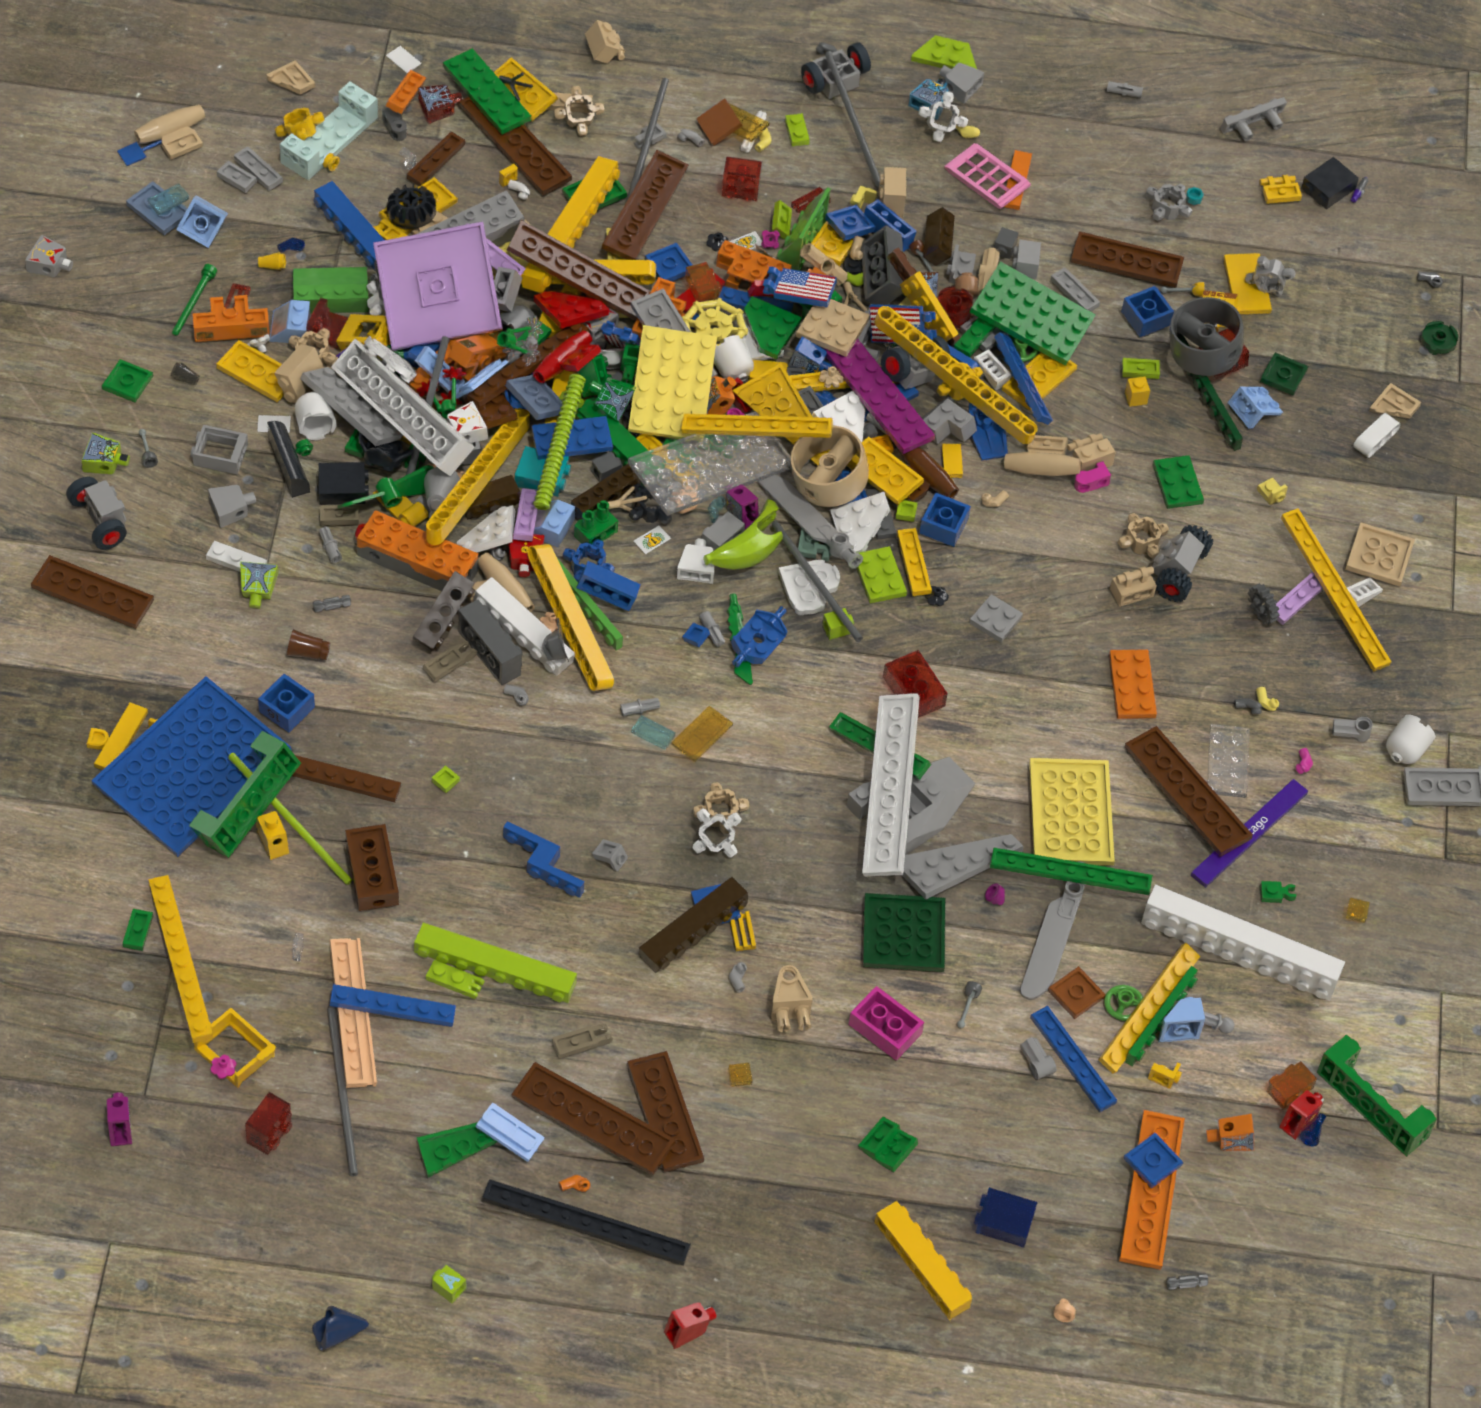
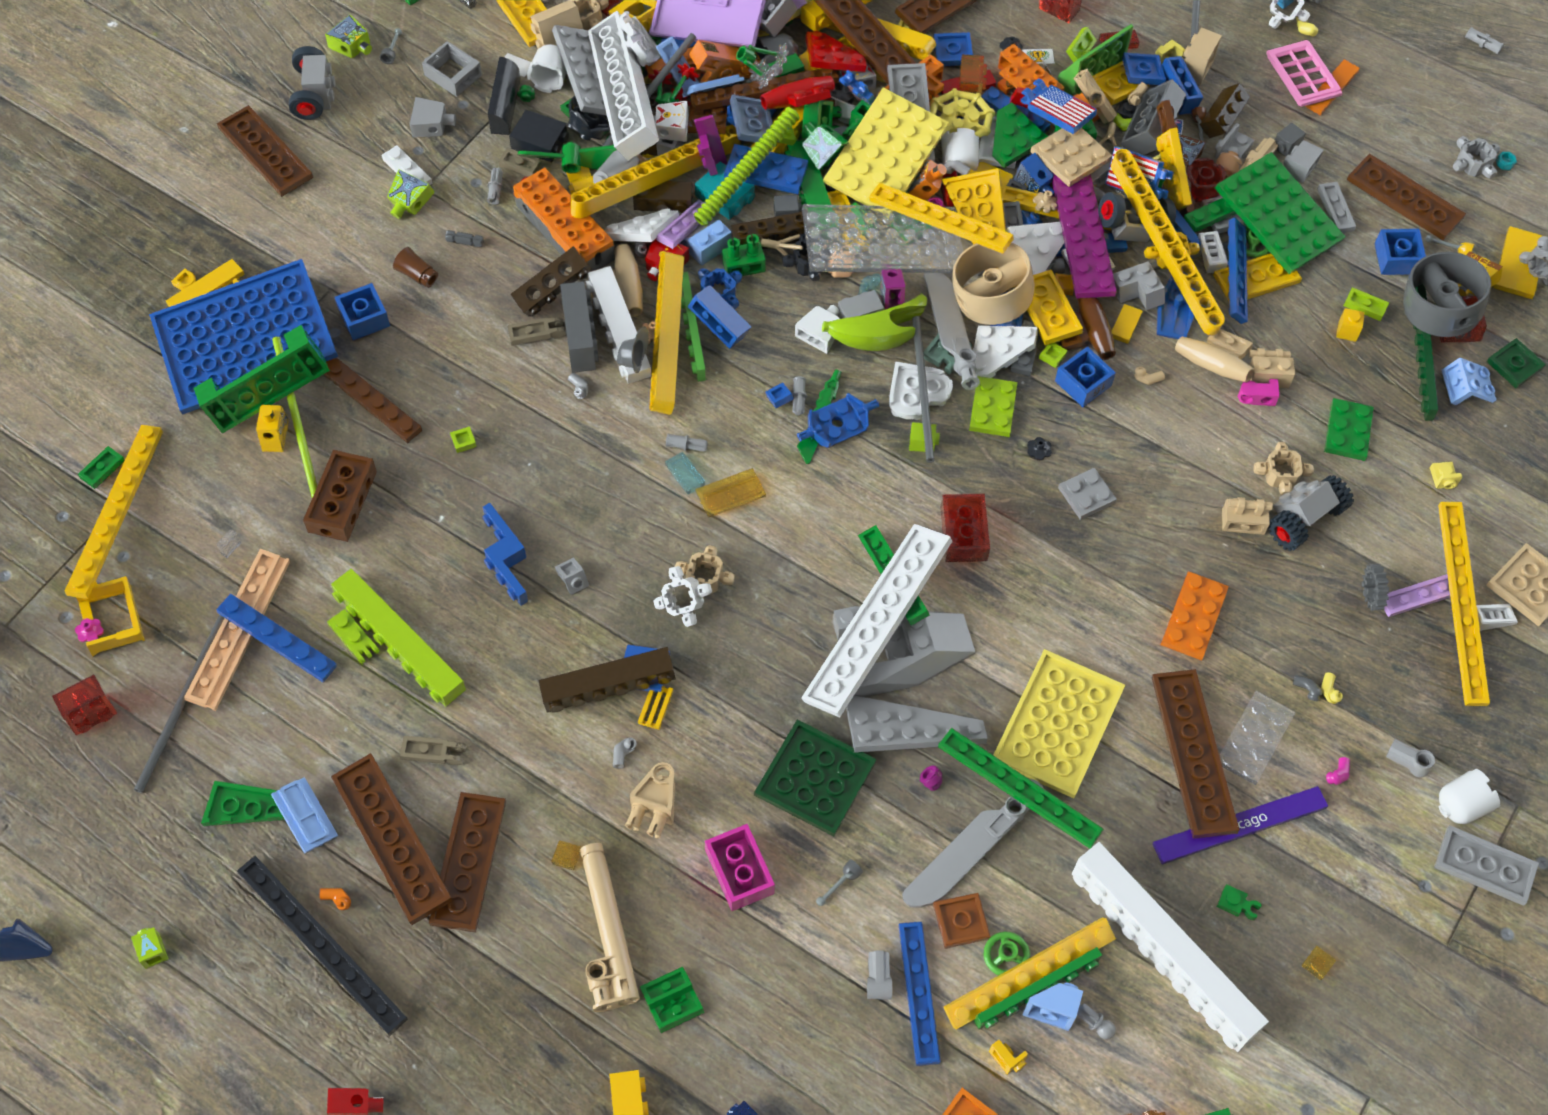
camera: 30 degrees right, 5 degrees up
white sticker [634,526,671,554] -> none
dark pink plate [761,230,780,249] -> none
yellow plate [897,528,932,596] -> none
none -> tan piece [580,843,640,1012]
none -> magenta bracket [694,115,728,176]
none -> light grey arm [945,160,971,175]

